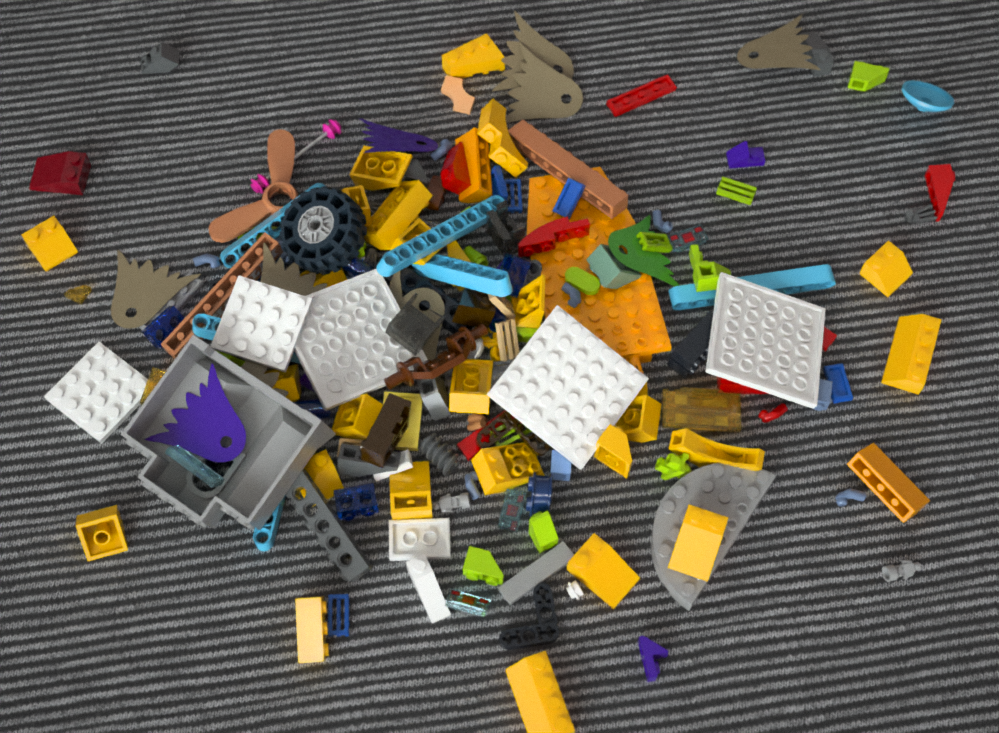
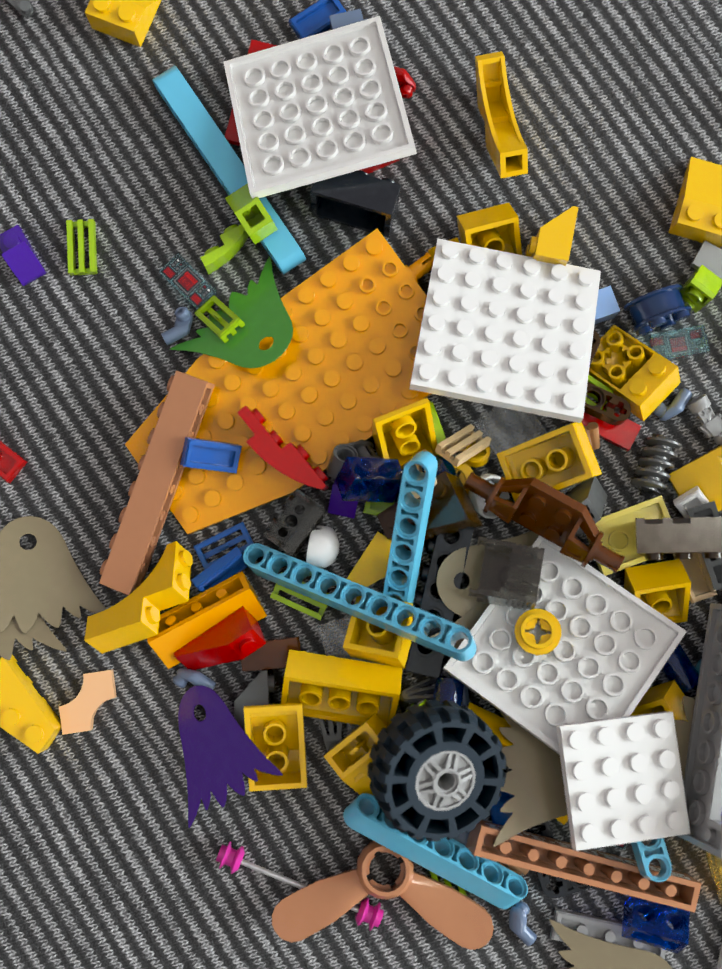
camera: 115 degrees left, 20 degrees up
lime cone [463,246,489,266] -> none
sand blue arm [561,282,581,308] -> none
lime tile [565,267,600,295] -> none
sand green slope [586,244,642,289] -> none
light grey brick [650,463,776,611] -> none
lime hips [655,453,691,481] -> none
clear yellow piece [662,387,742,432] -> none
yellow slope [668,504,728,582] -> none
none -> white hair [306,525,339,568]
none -> yellow gear [514,609,561,656]

